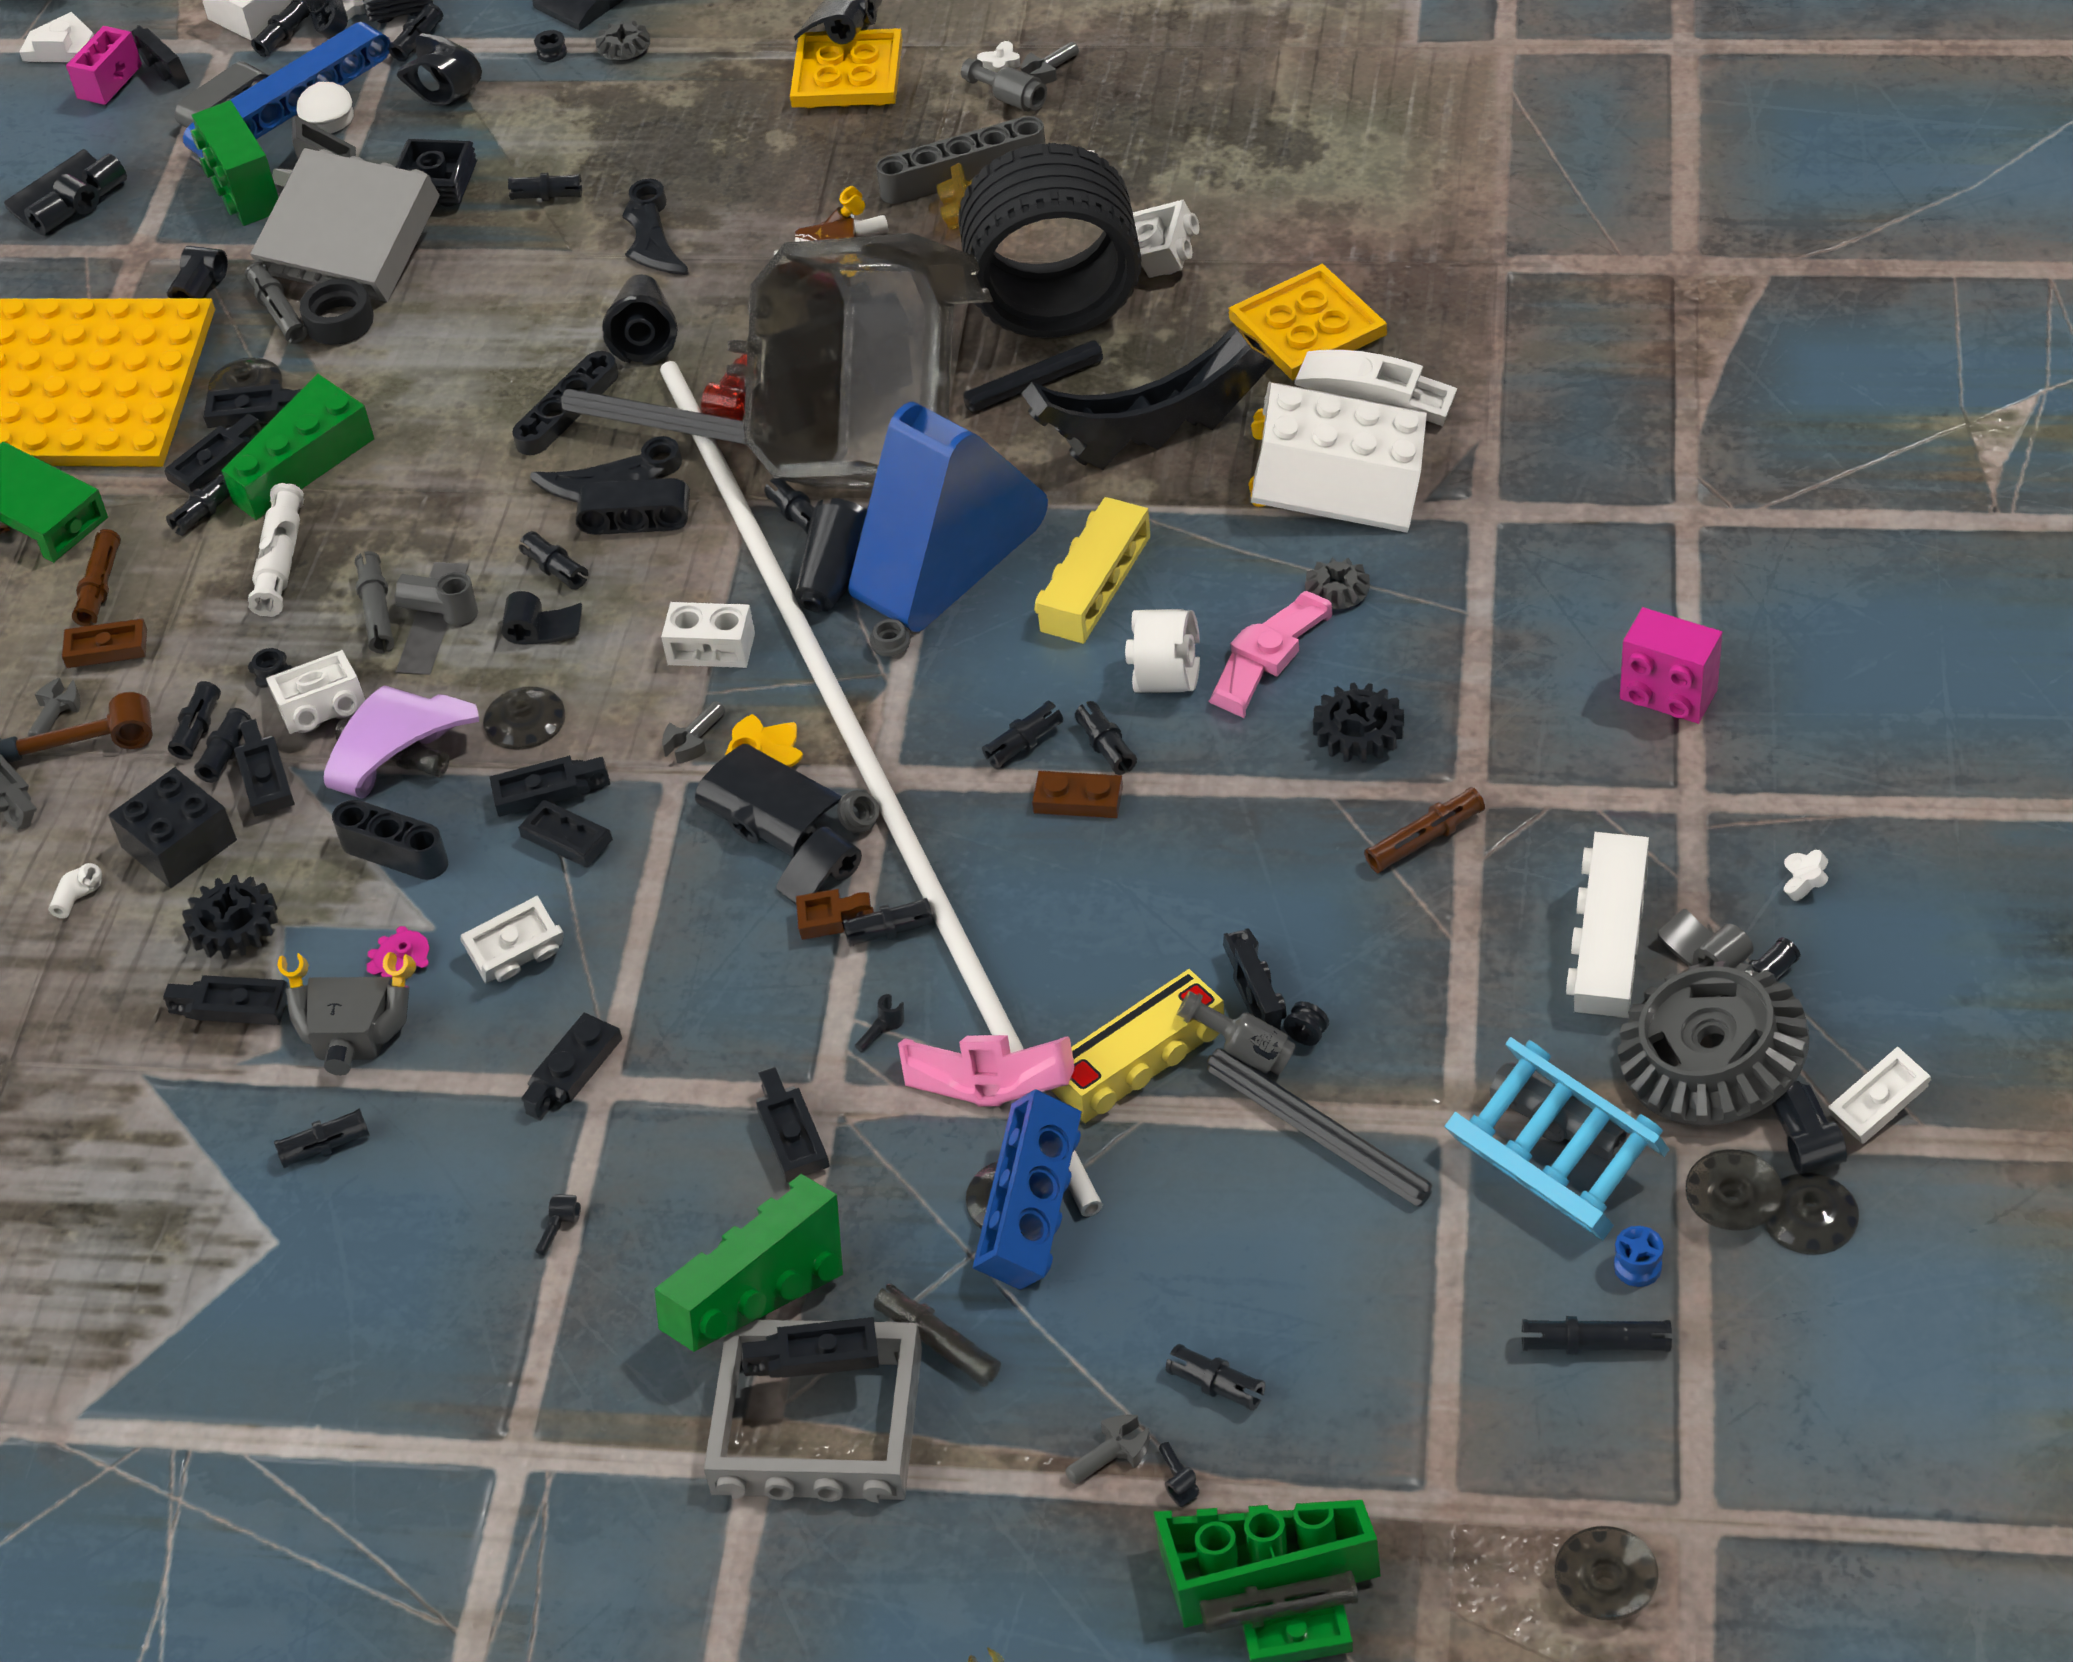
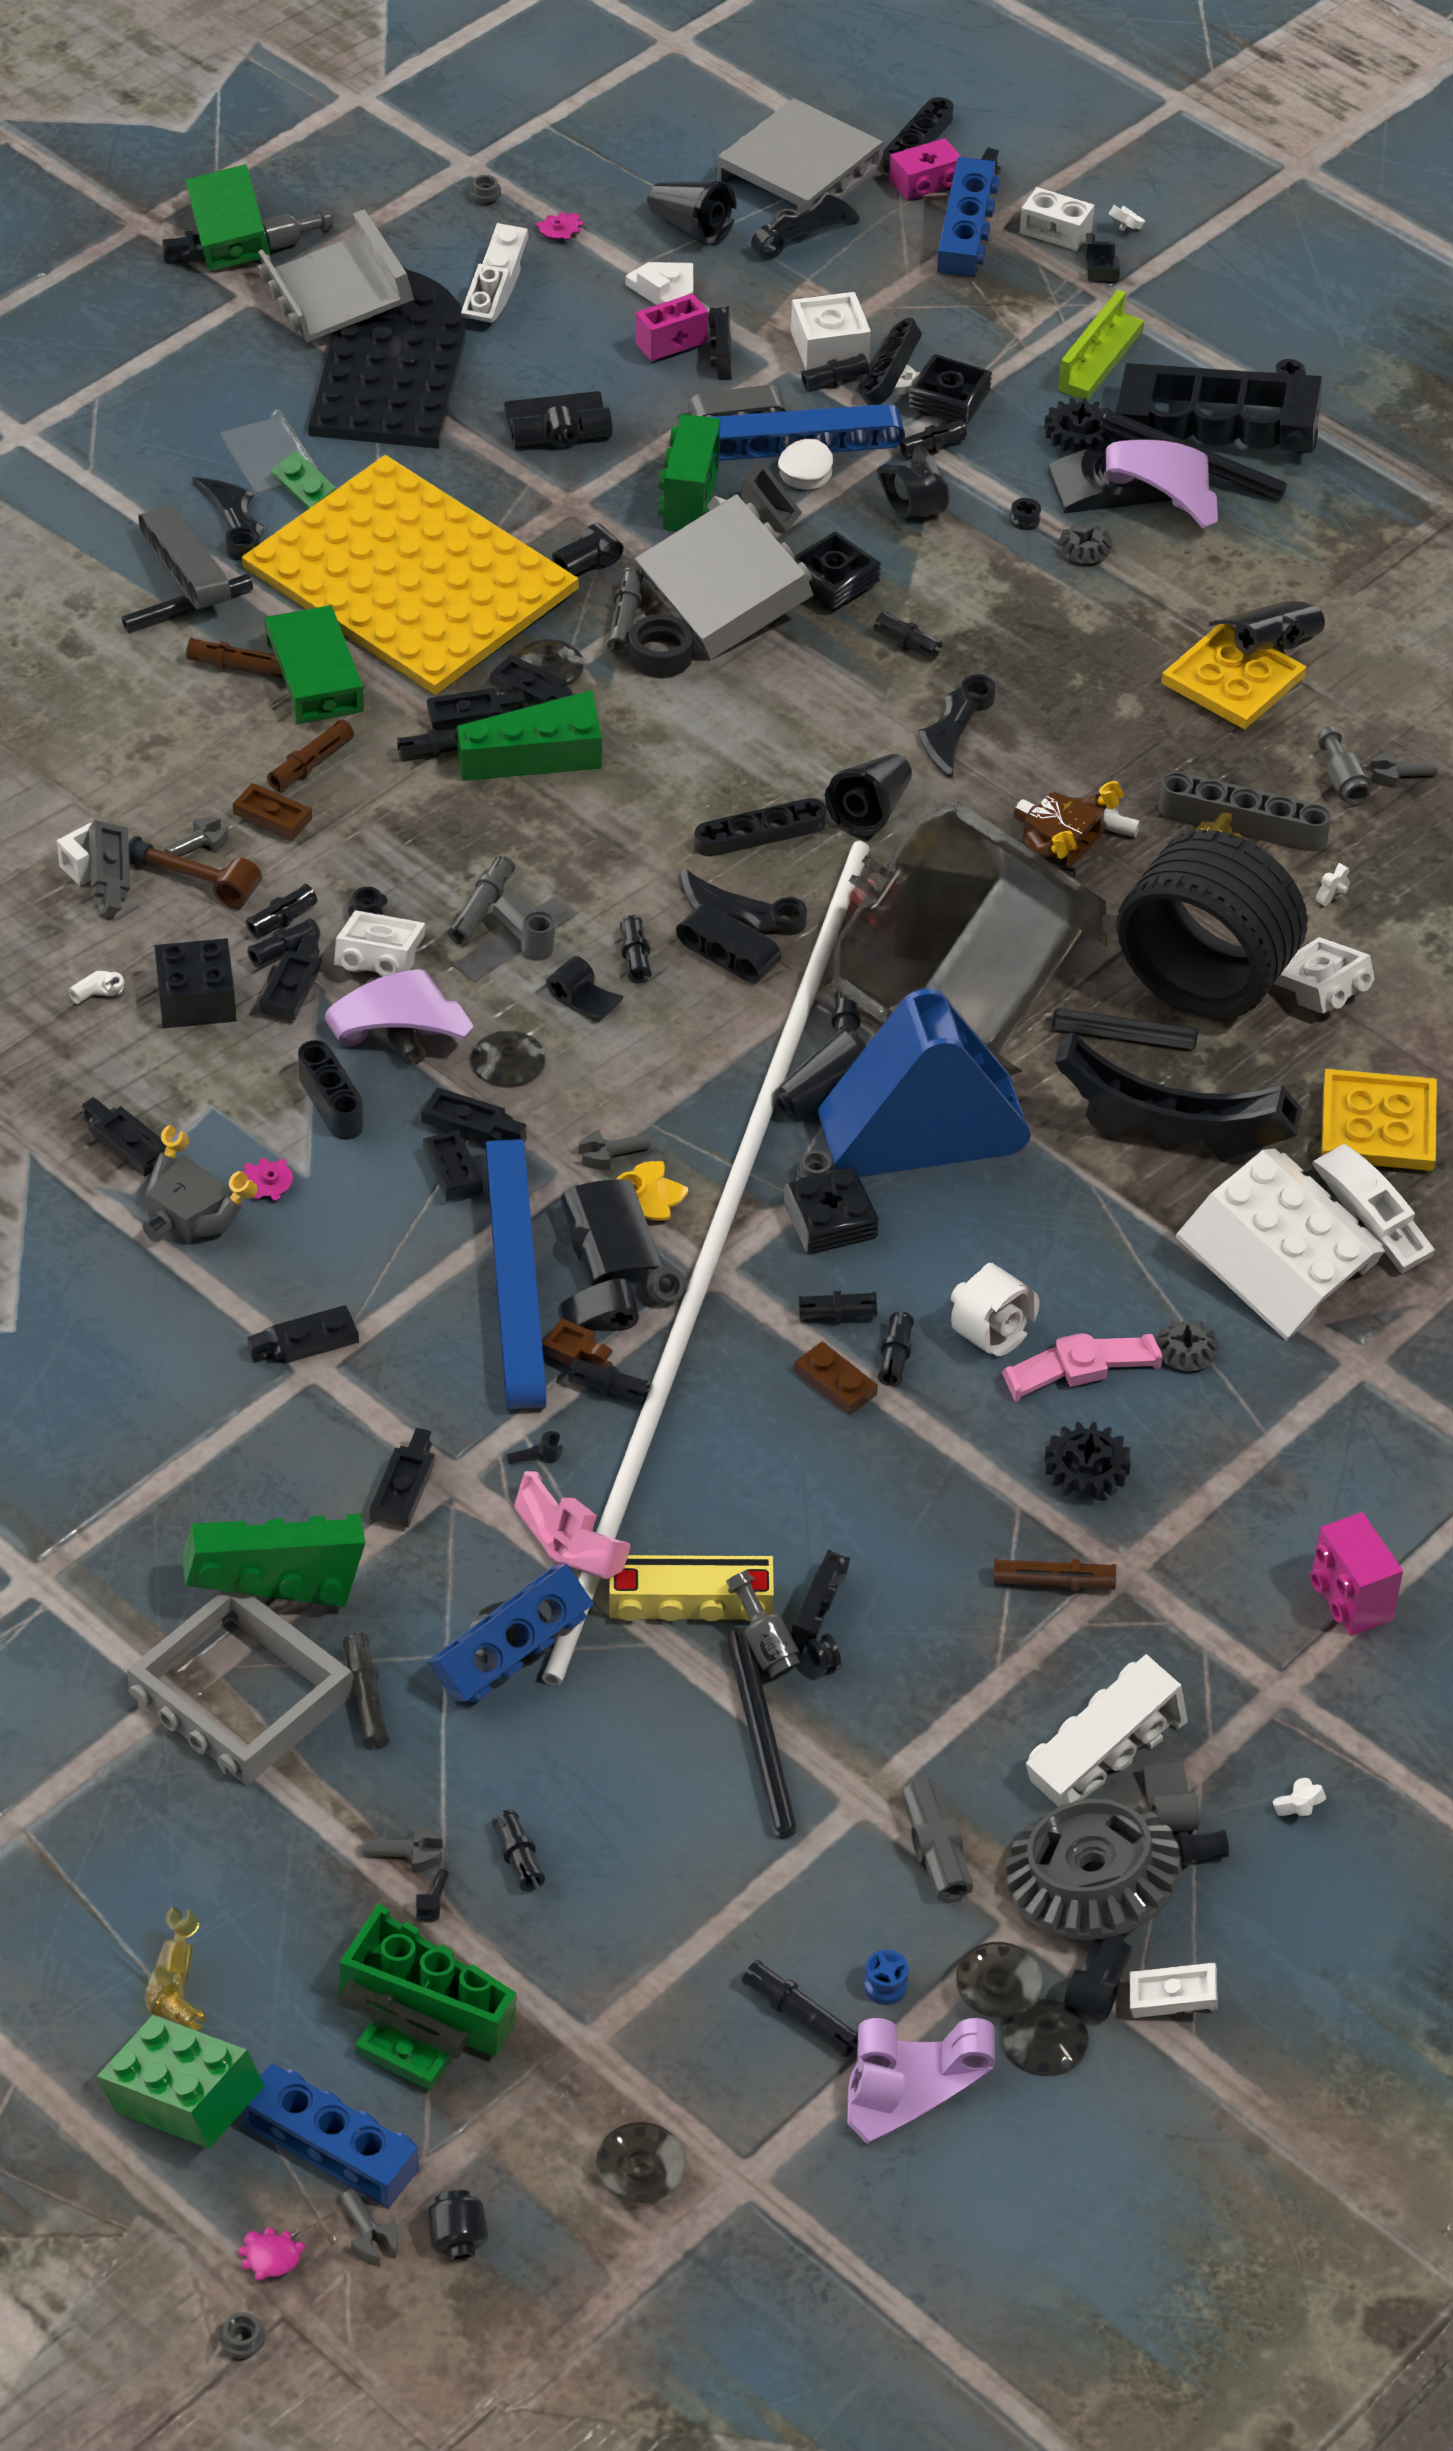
camera: 30 degrees right, 0 degrees up
black gear [182,875,279,959] -> none
white piece [248,483,304,617] -> none
black pin [274,1108,370,1168] -> none
white bracket [461,895,564,984] -> none
black hand [535,1194,581,1256] -> none
black axle [561,389,775,449] -> none
white brick [661,602,755,668] -> none
black hinge [741,1317,879,1378] -> none
white piece [977,41,1020,72] -> none
light yellow brick [1034,497,1151,644] -> none
medium azure fence [1444,1037,1670,1241] -> none
none -> blue beam [486,1139,546,1410]
none -> black brick [783,1168,879,1253]
none -> lavender panel [847,2018,995,2144]

